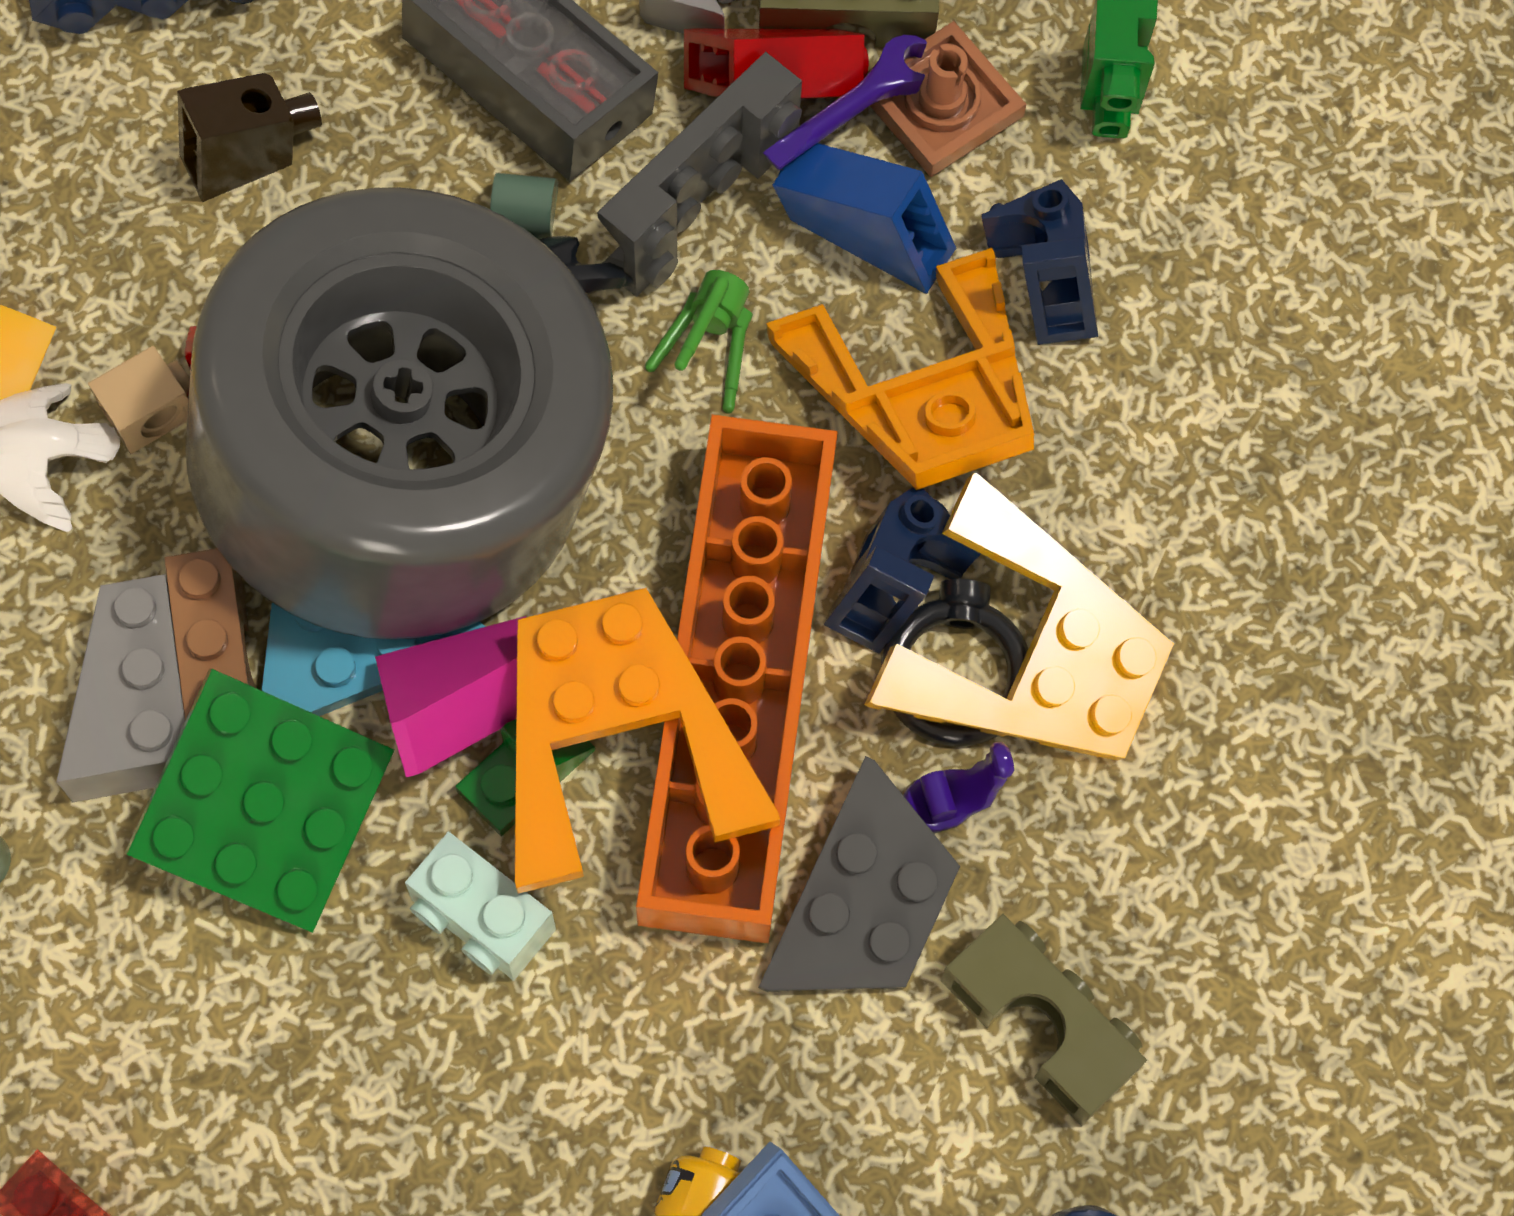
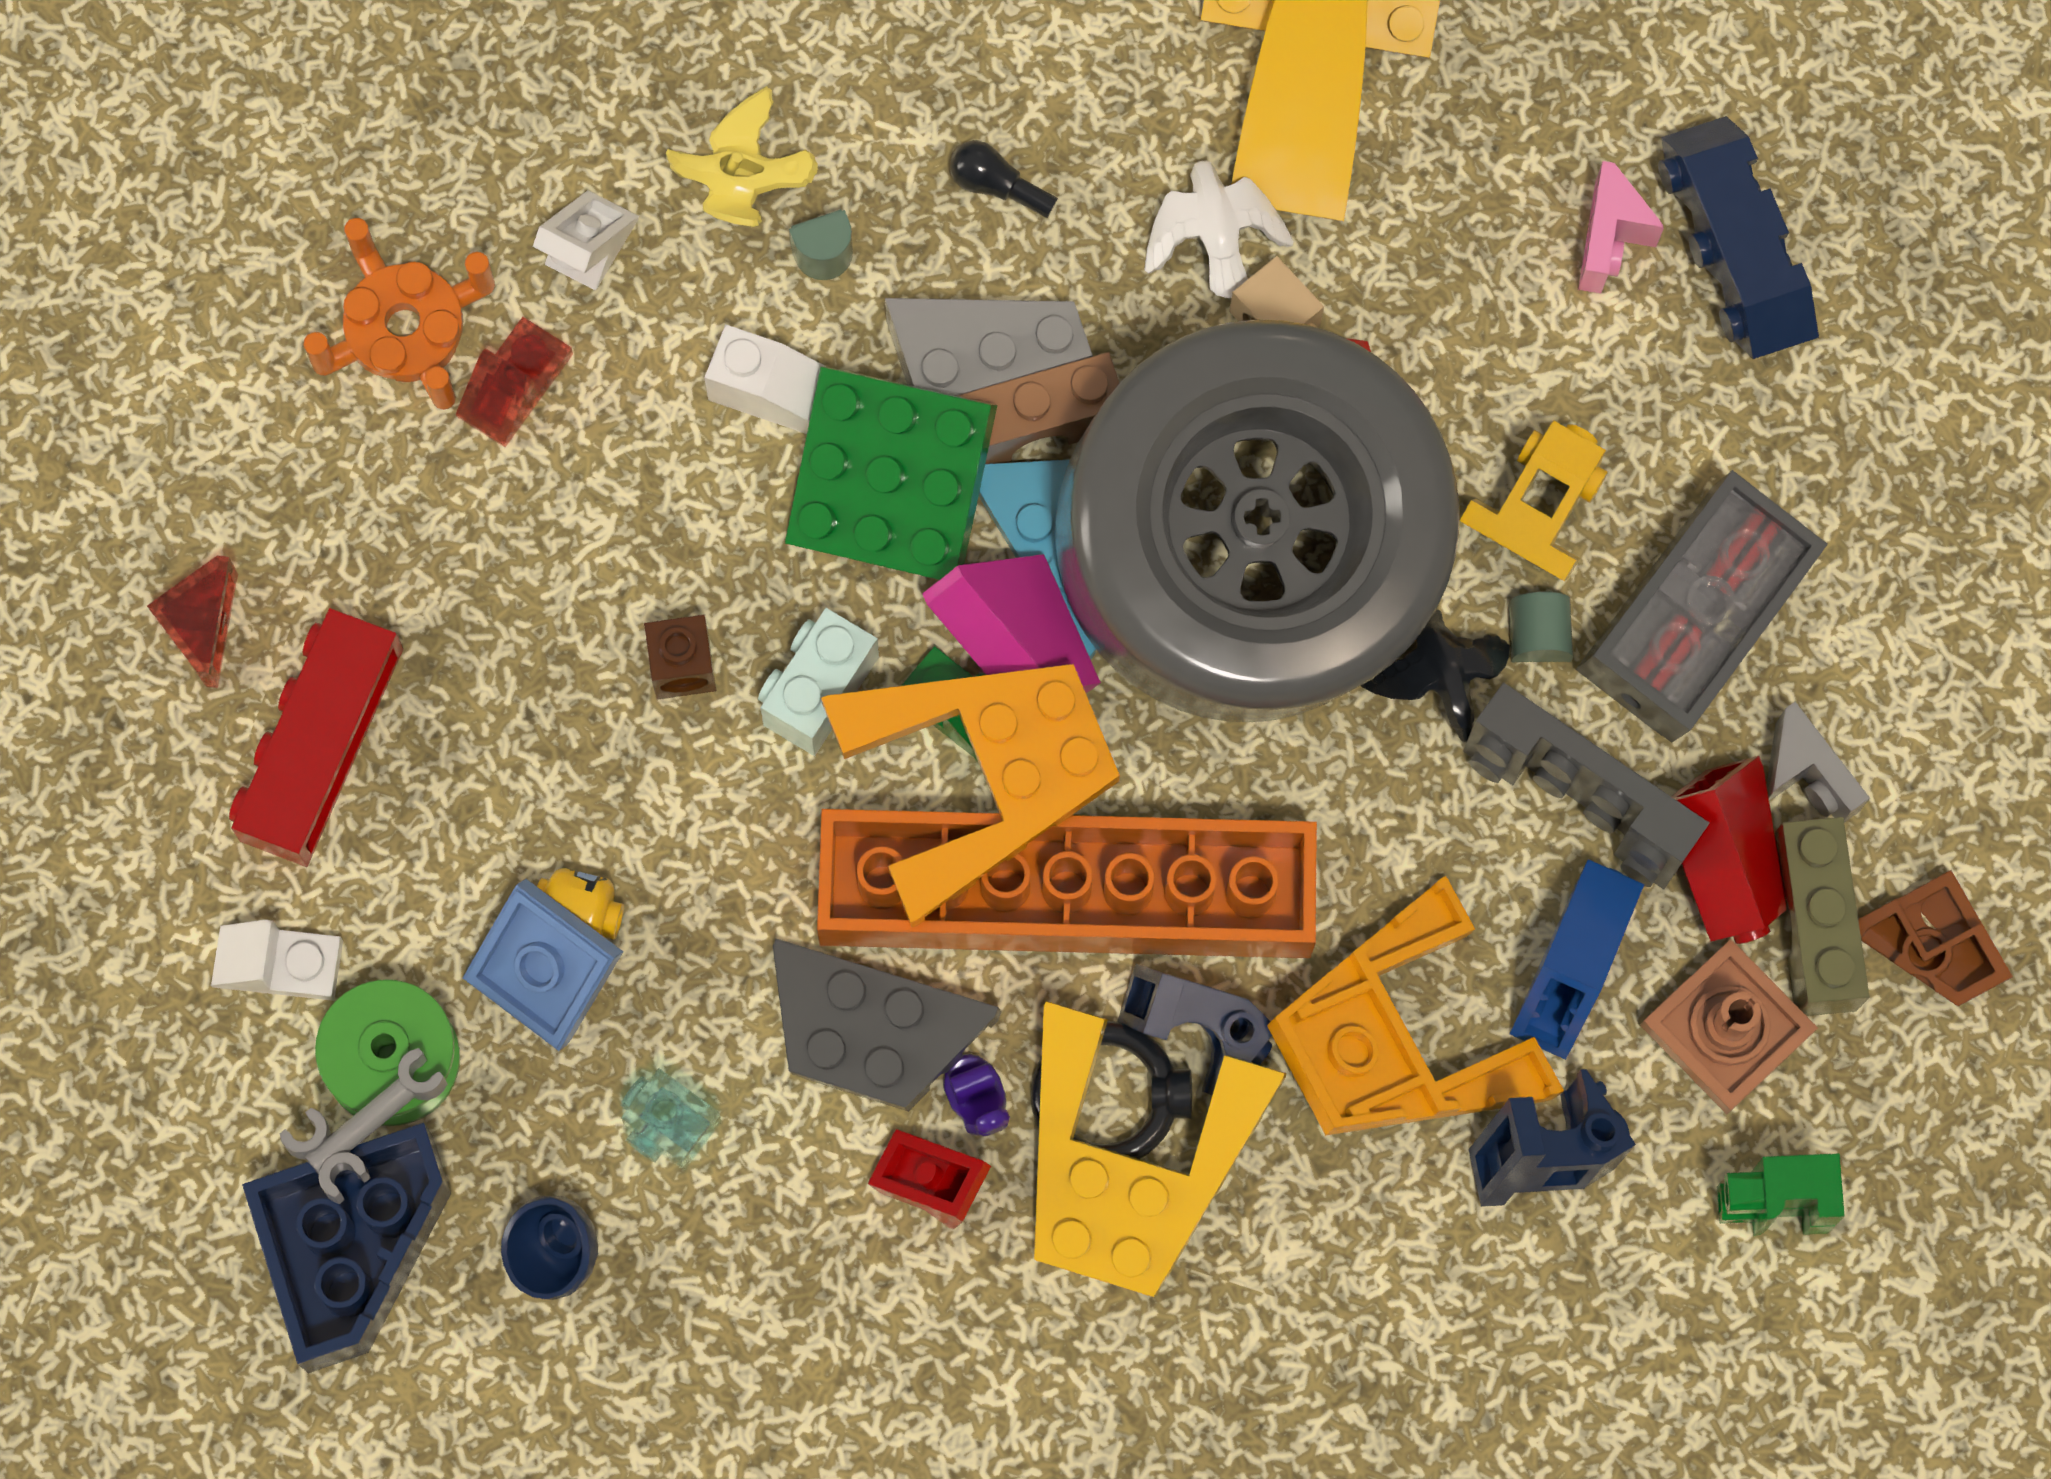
camera: 85 degrees right, 5 degrees up
dark brown torso [177,73,322,202] -> none
bright green plant [645,270,753,414] -> none
dark purple piece [763,35,927,170] -> none
olive arch [940,914,1147,1126] -> none
none -> clear light blue brick [621,1068,722,1171]
none -> reddish brown brick [644,614,716,700]
none -> white slope [704,324,827,434]
none -> red slope [867,1129,991,1230]
none -> yellow tile [1459,420,1608,581]
none -> bright pink slope [1578,161,1664,294]

